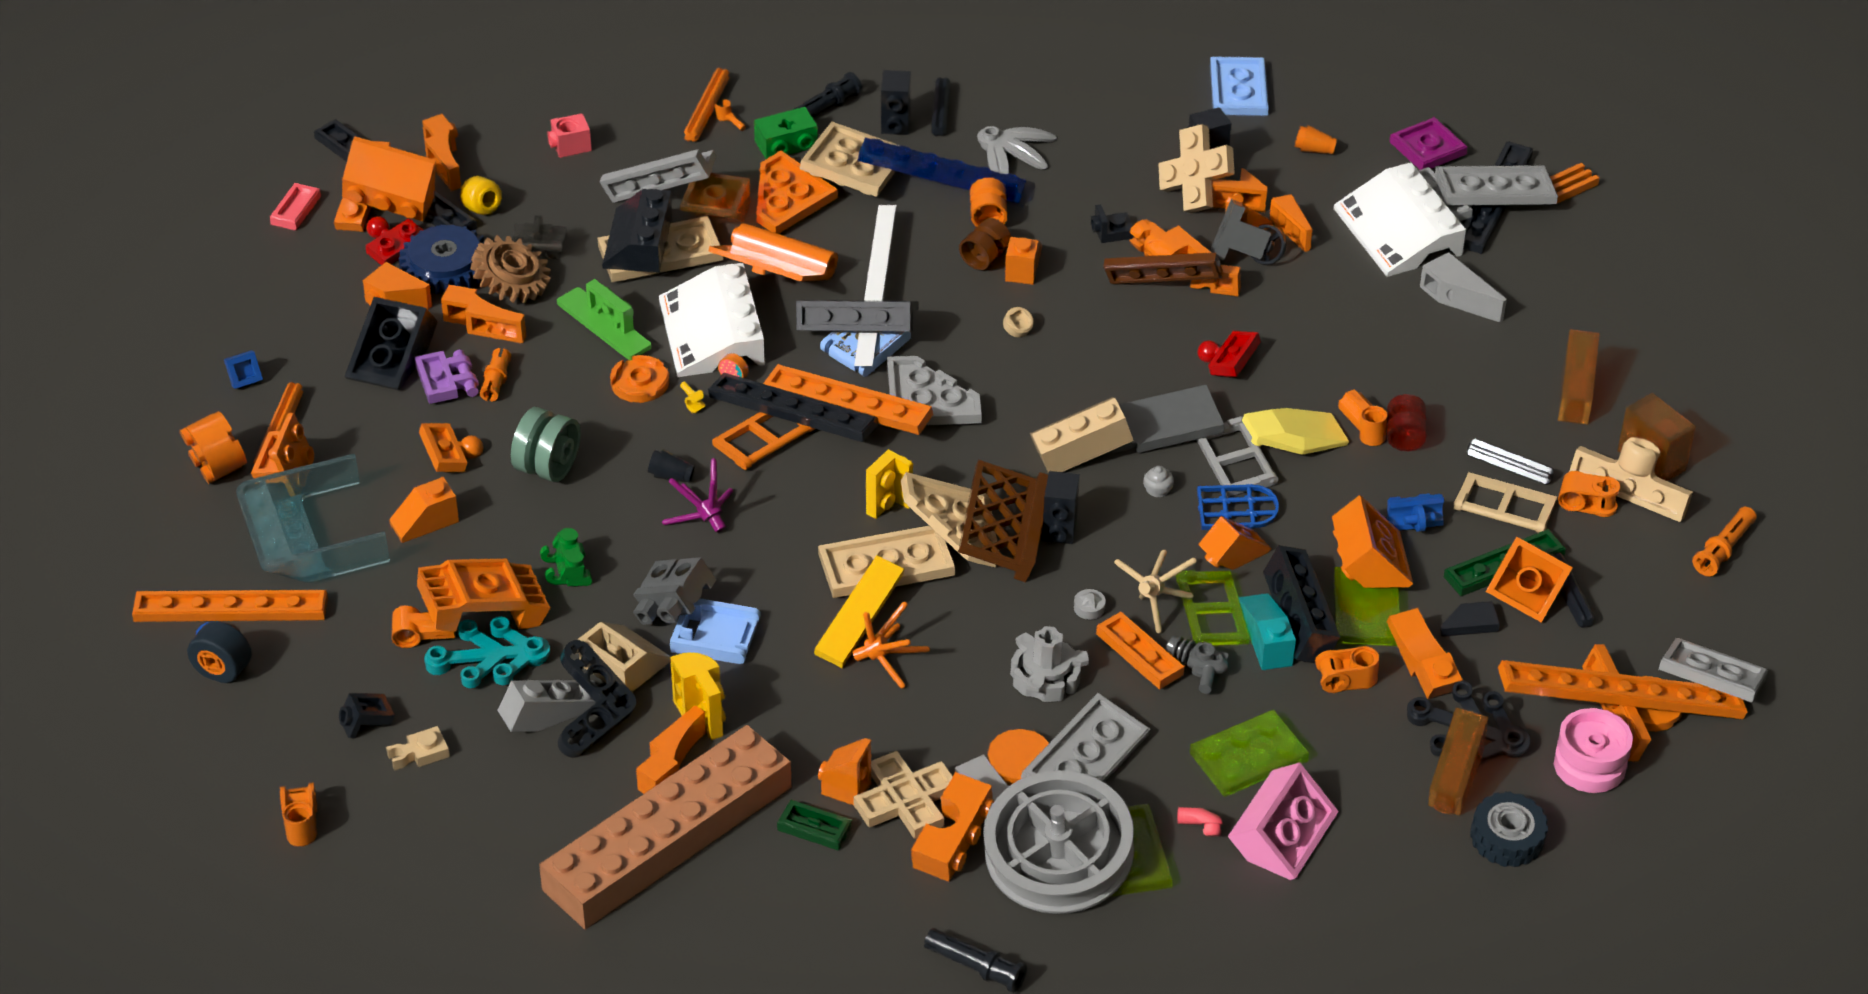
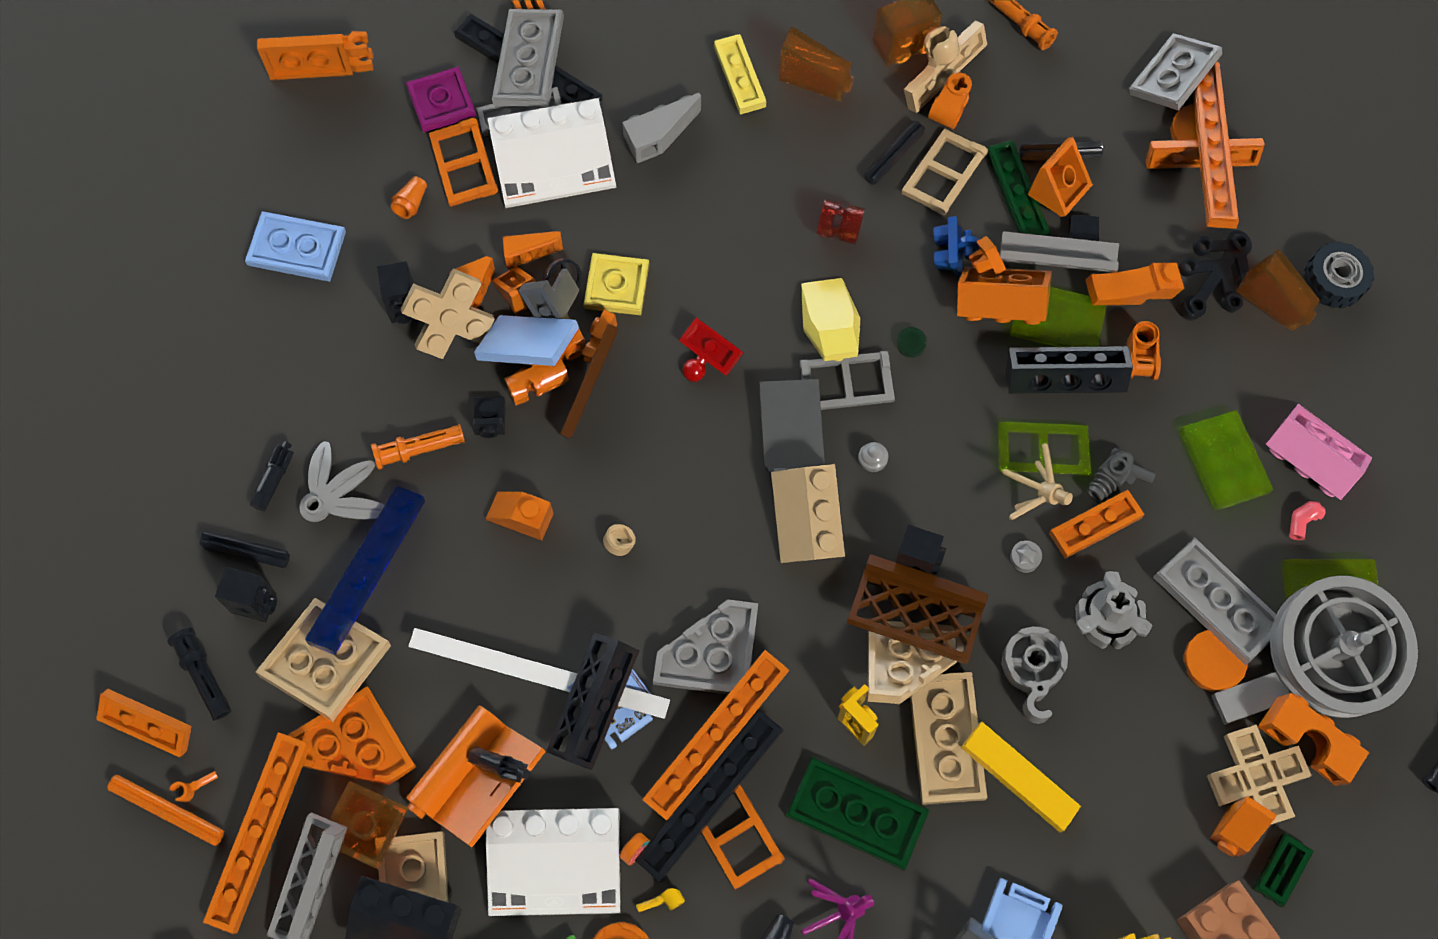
camera: 80 degrees left, 25 degrees up
green brick [754,107,818,159] -> none
orange plant [853,602,930,689] -> none
reddish brown wheel [959,218,1011,270] -> none
orange wheel [970,178,1007,227] -> none
blue window [1197,484,1279,530] -> none
orange slope [1198,516,1272,570] -> none
teal slope [1238,593,1296,670] -> none
orange piece [1338,389,1387,446] -> none
bright pink wheel [1554,708,1633,793] -> none
none -> orange plate [96,689,192,757]
none -> orange plate [203,732,311,934]
none -> black piece [250,441,294,512]
none -> orange tile [257,31,374,80]
none -> orange pin [371,424,465,470]
none -> orange window [429,118,498,207]
none -> black piece [468,747,530,783]
none -> light blue tile [474,315,579,366]
none -> light yellow tile [584,253,649,315]
none -> light yellow plate [714,34,766,115]
none -> dark green tile [786,757,930,871]
none -> clear green tile [897,327,927,358]
none -> orange tile [969,236,1007,275]
none -> light grey fence [1000,231,1119,273]
none -> light grey piece [1001,626,1068,724]

